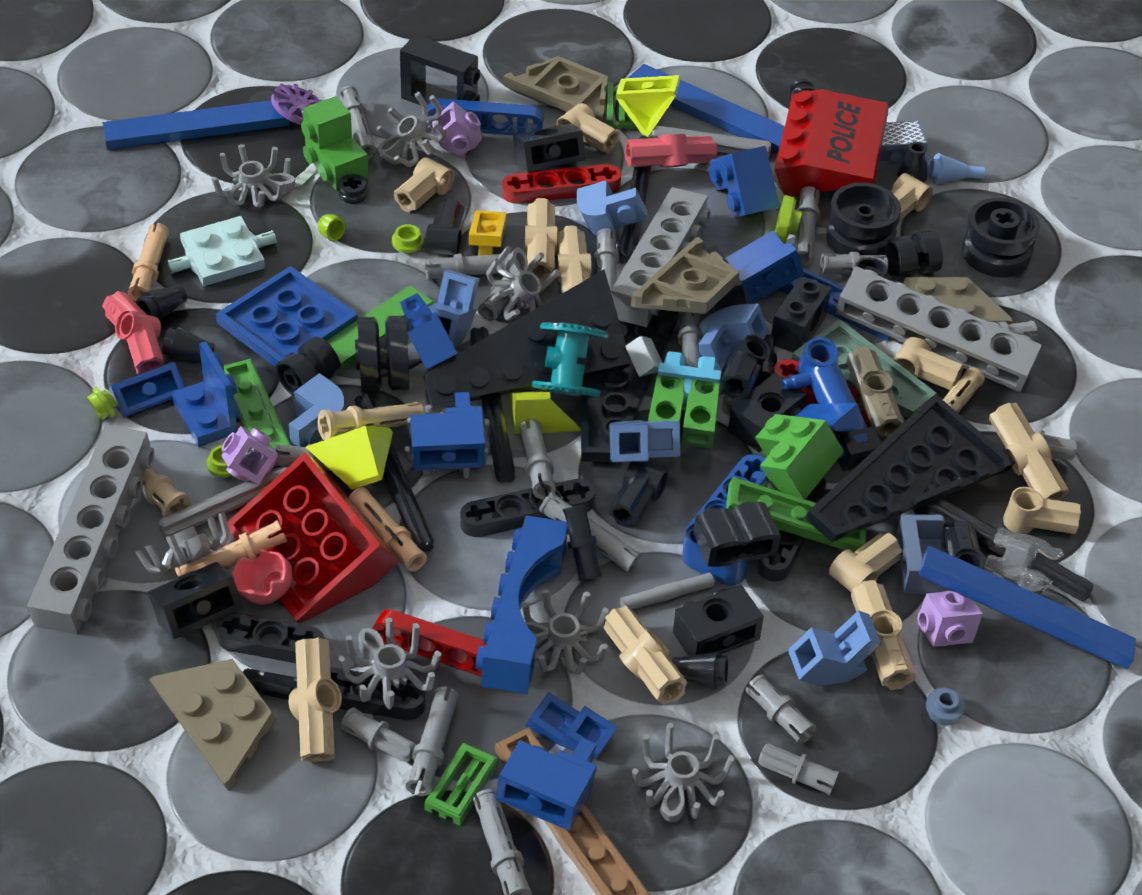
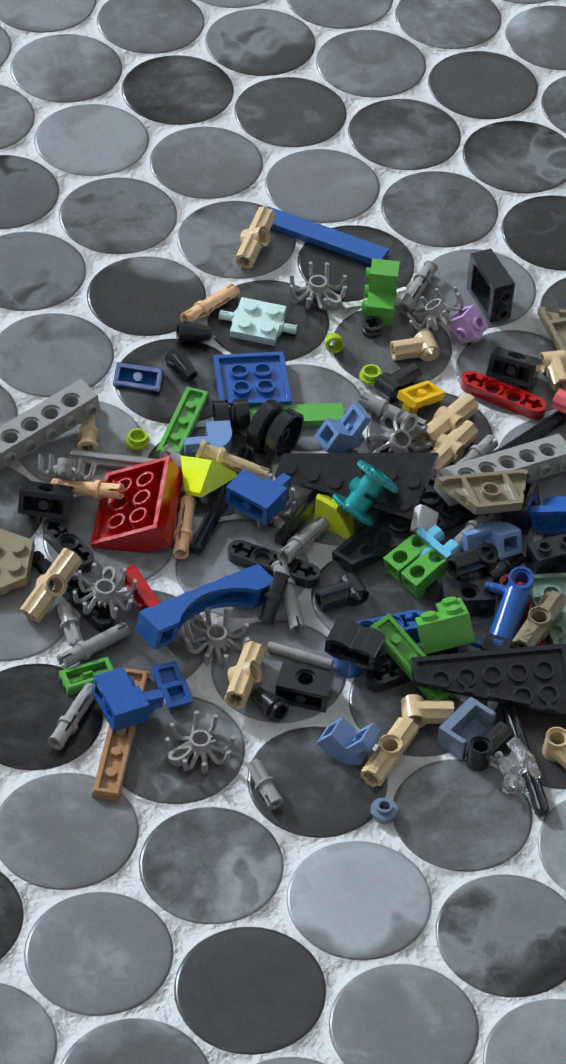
camera: 40 degrees right, 0 degrees up
lime plate [86,387,118,420] -> none
coral piece [102,291,165,375] -> none
blue bracket [171,341,240,447] -> none
lavender brick [221,426,278,485] -> none
coral hair [231,550,292,606] -> none
medium lavender wheel [271,83,323,125] -> none
blue hinge [400,293,457,371] -> none
blue beam [427,99,544,135] -> none
medium blue brick [577,180,647,237] -> none
medium blue brick [609,420,680,462] -> none
light grey pin [746,674,816,744] -> none
blue slope [795,403,859,431] -> none
lavender brick [917,591,983,647] -> none
blue tile [918,546,1136,669] -> none
none -> tan piece [235,206,276,269]

